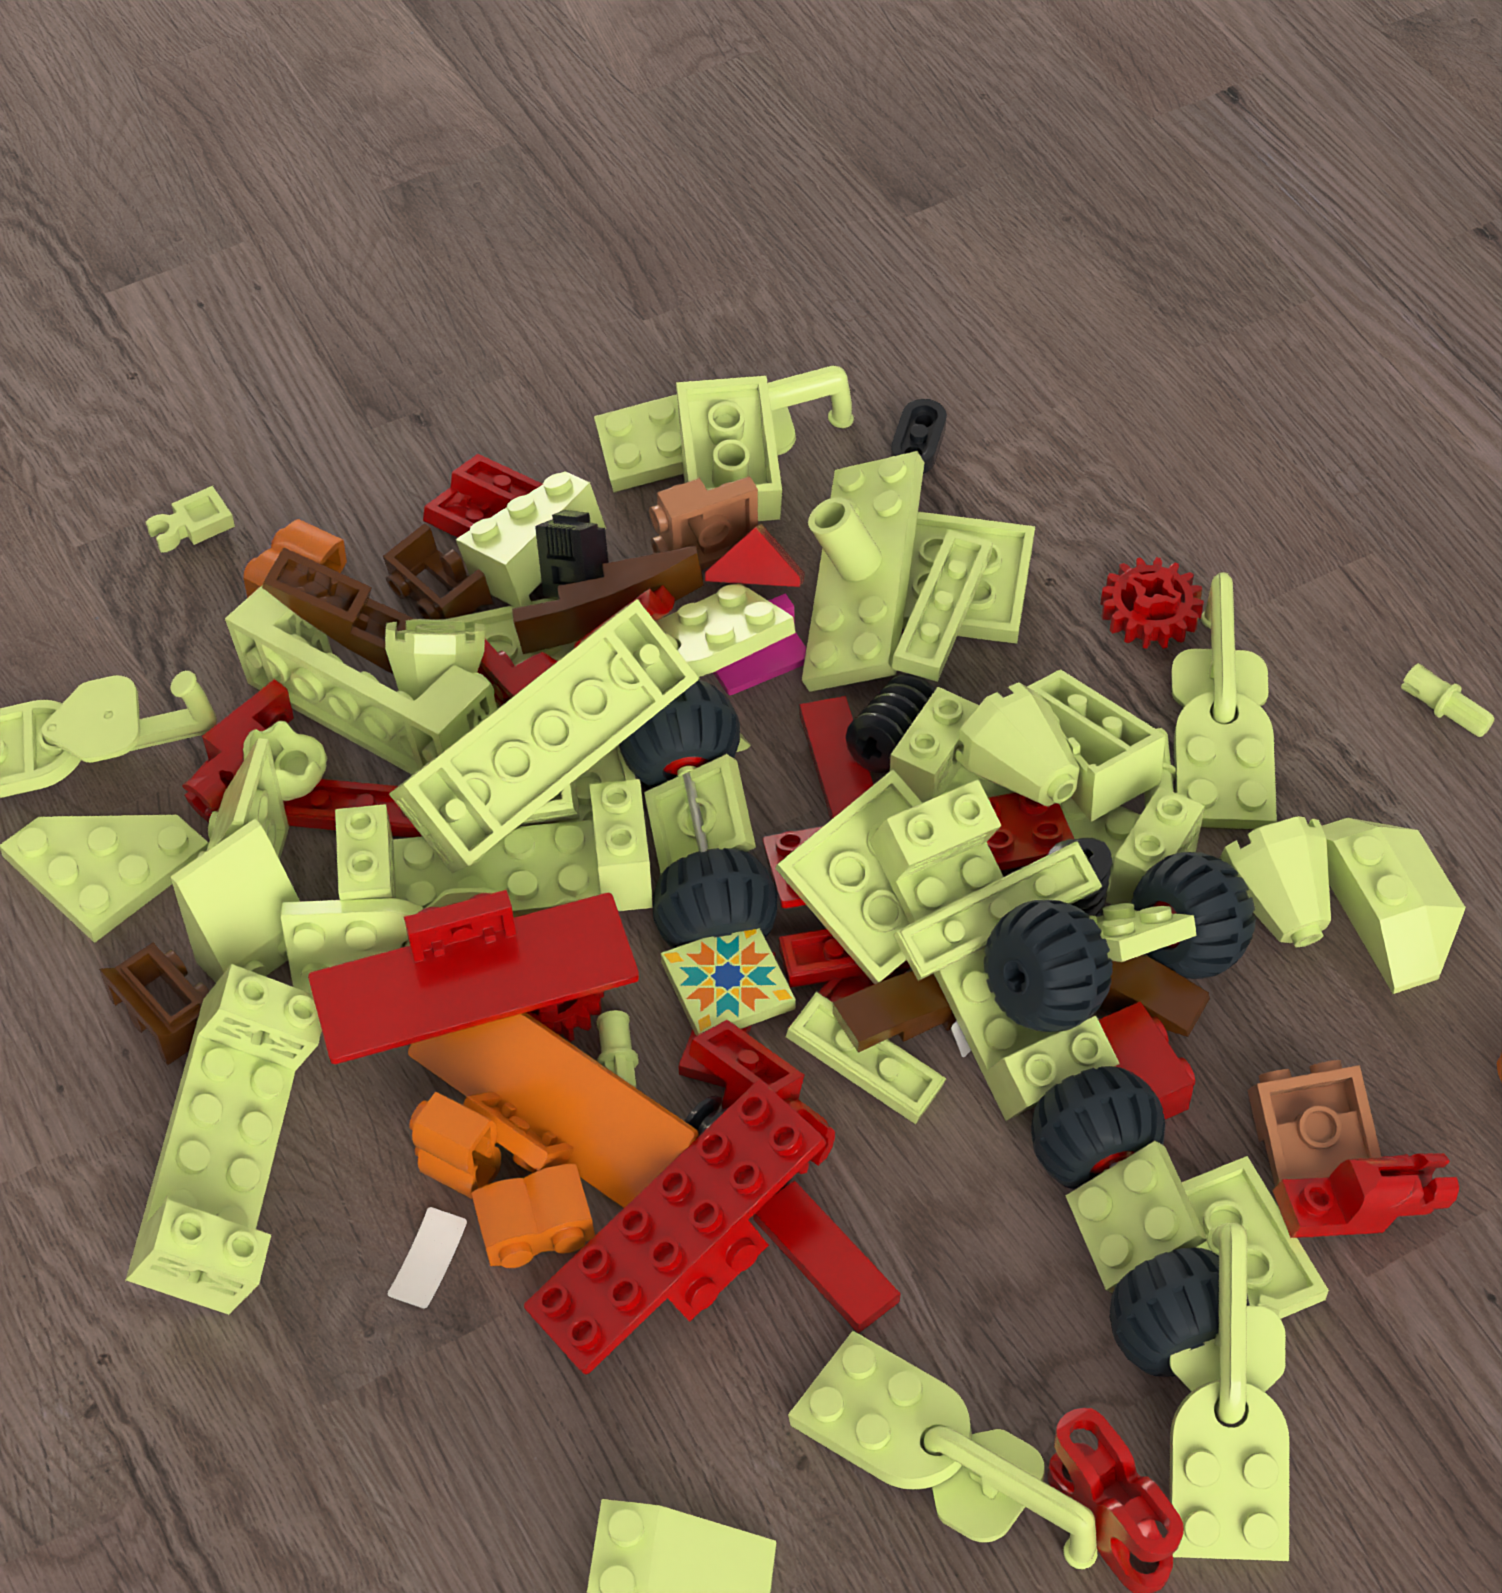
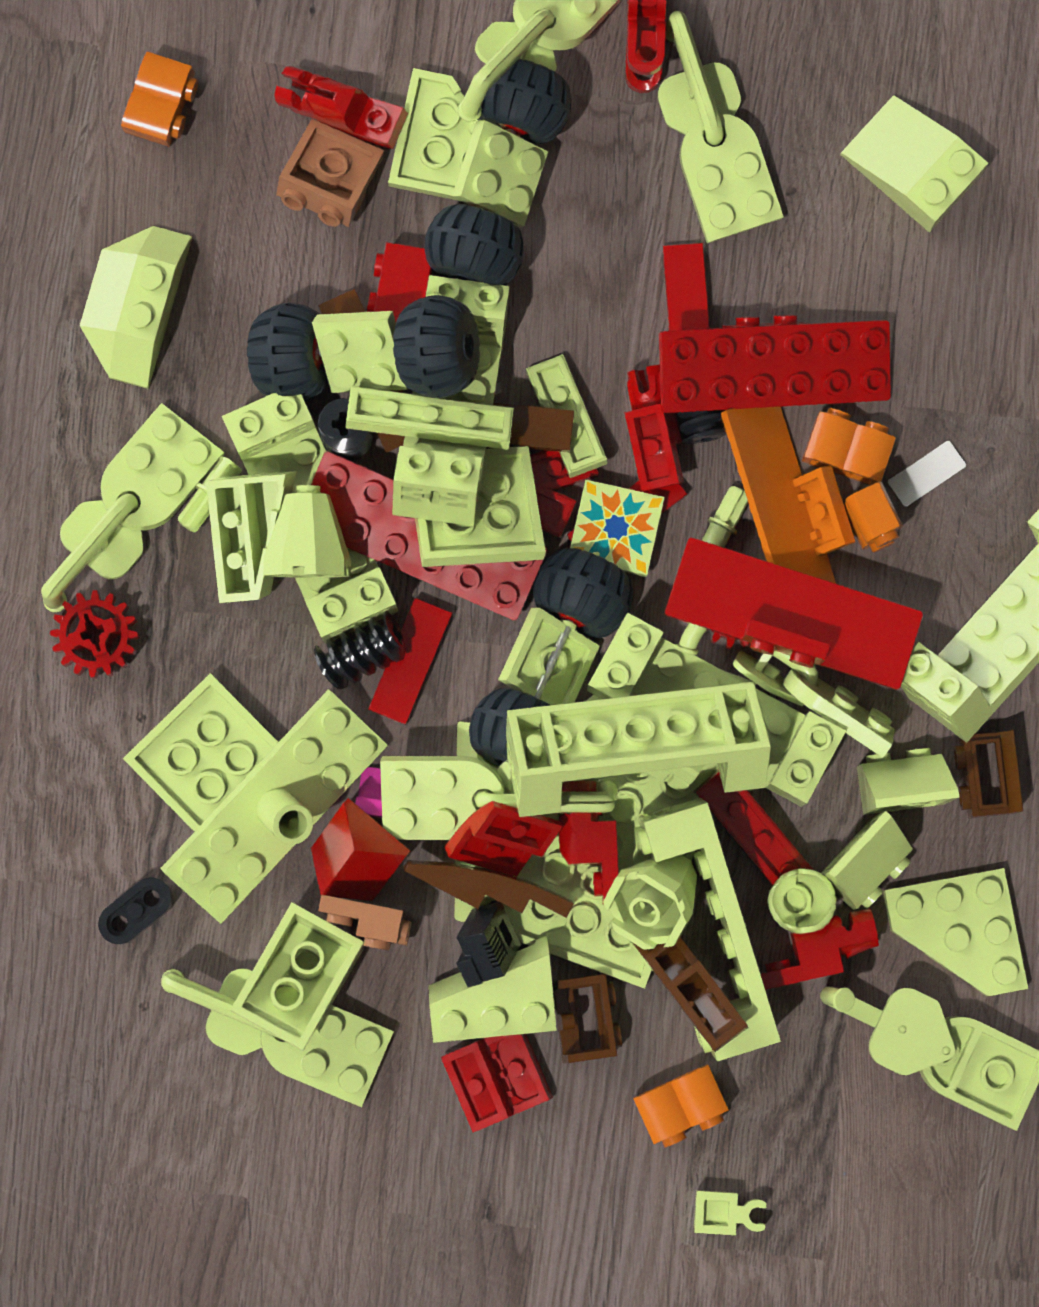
camera: 145 degrees left, 30 degrees up
yellowish green plate [892,529,993,682] -> none
yellowish green cone [1219,816,1331,947] -> none

